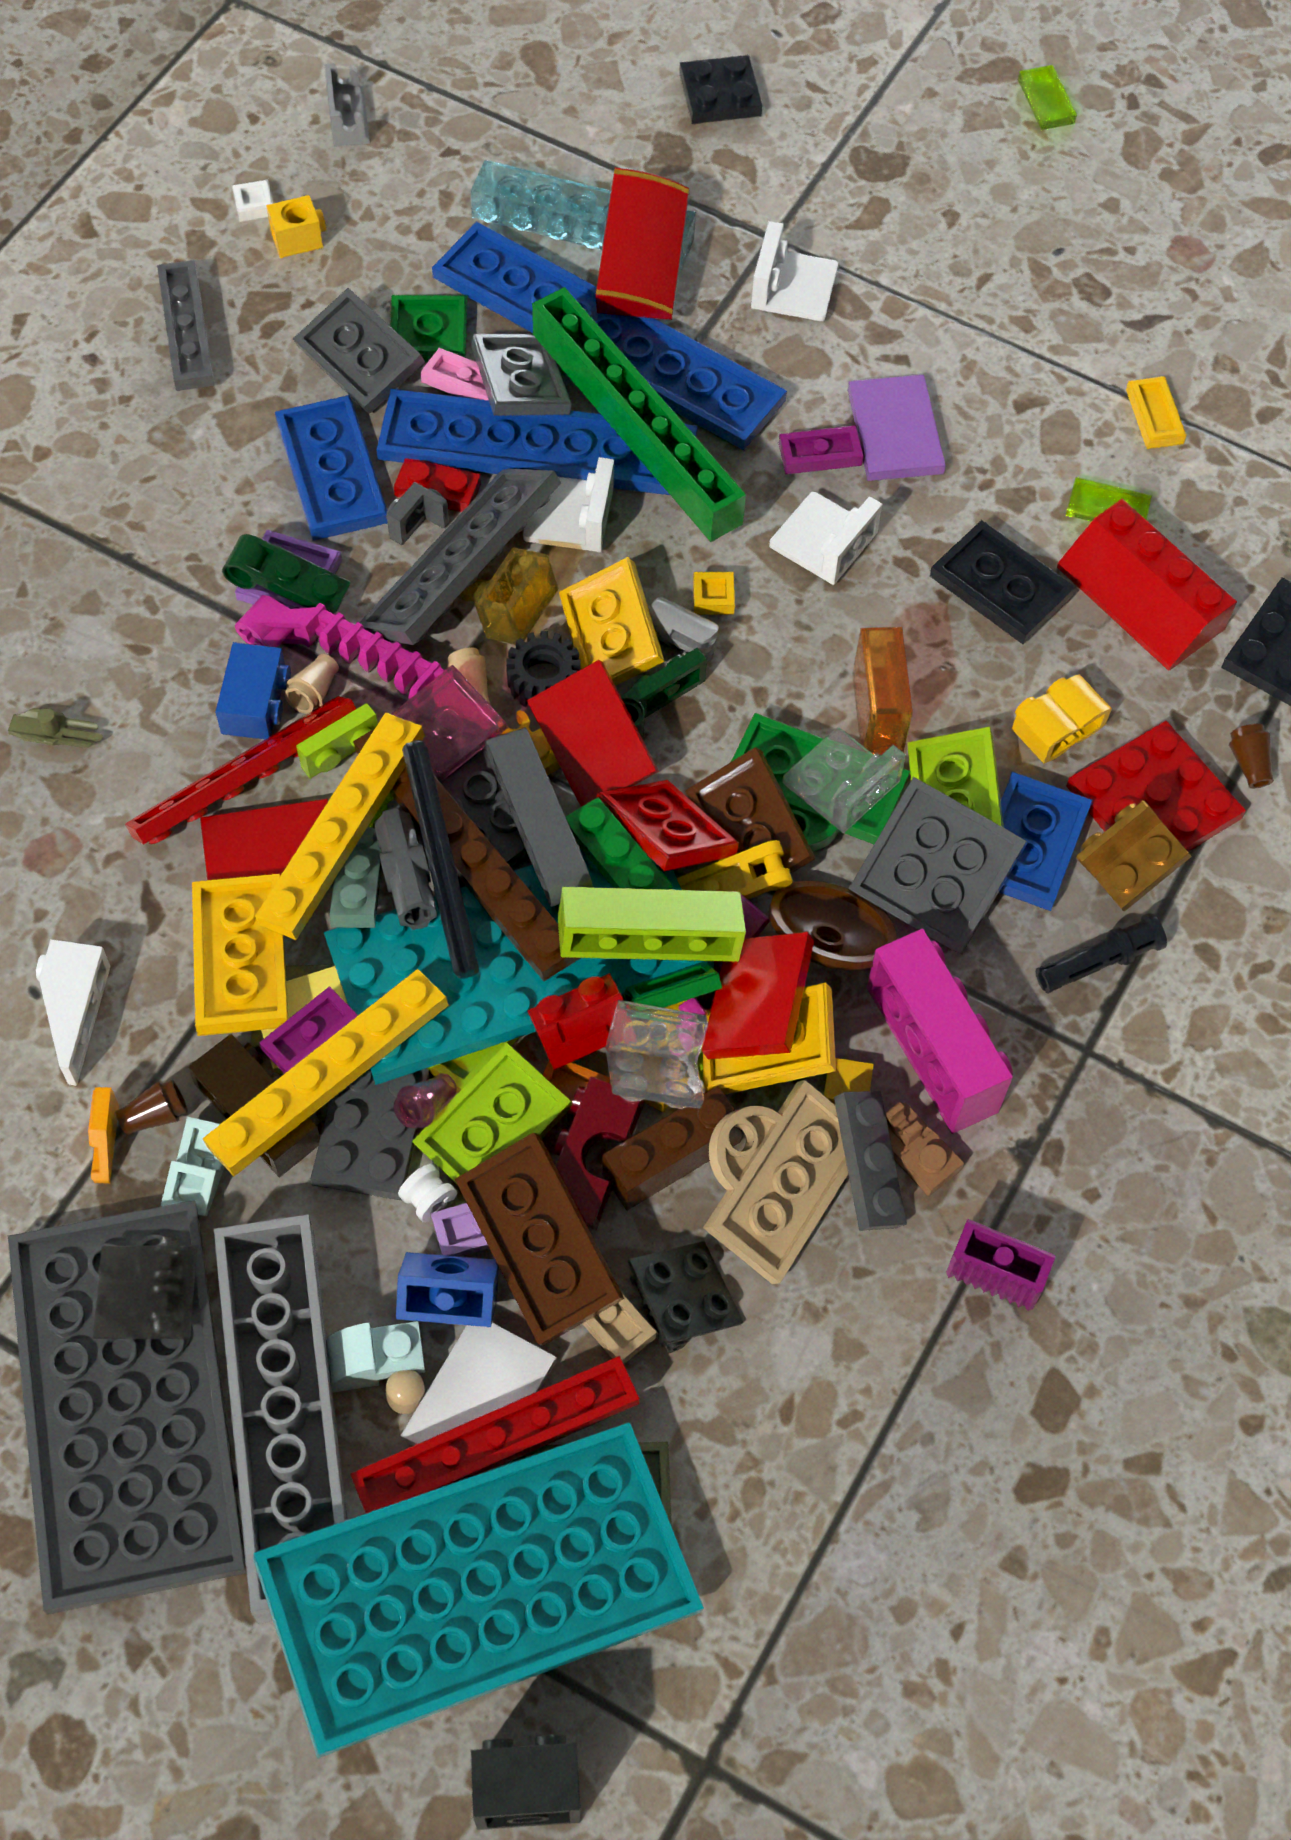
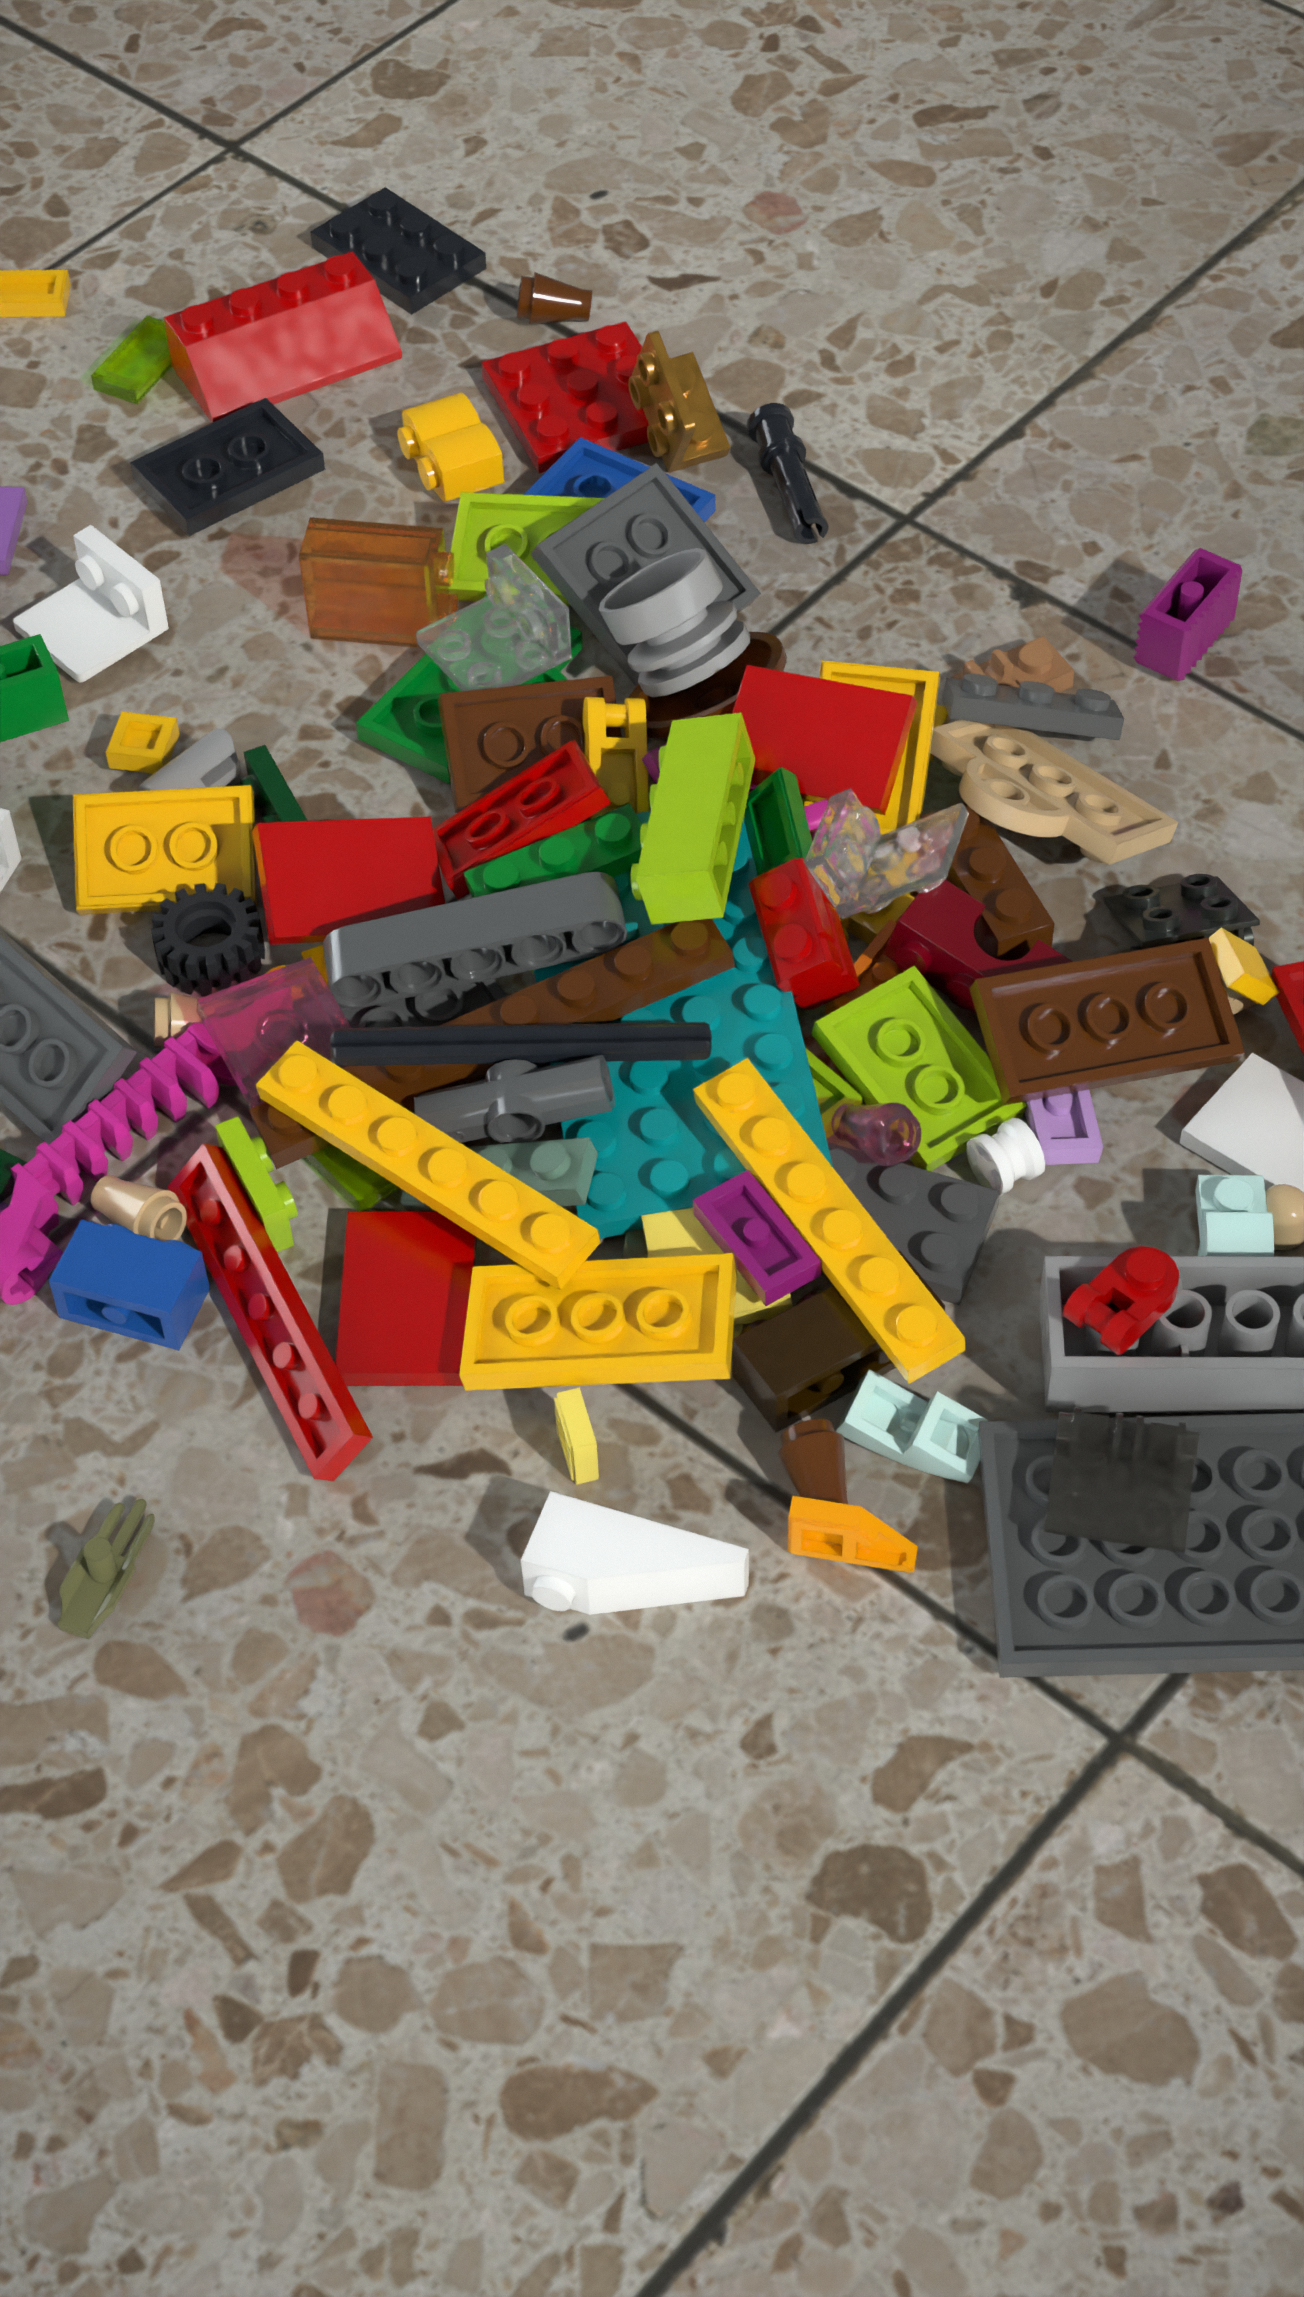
camera: 75 degrees left, 10 degrees down
blue brick [396,1252,499,1327] -> none
clear yellow brick [460,547,559,645] -> none
dark pink brick [866,928,1013,1134] -> none
none -> light yellow tile [554,1387,599,1485]
none -> light grey wheel [599,548,750,697]
none -> red plate [1062,1246,1179,1355]
none -> yellow tile [1209,927,1280,1006]

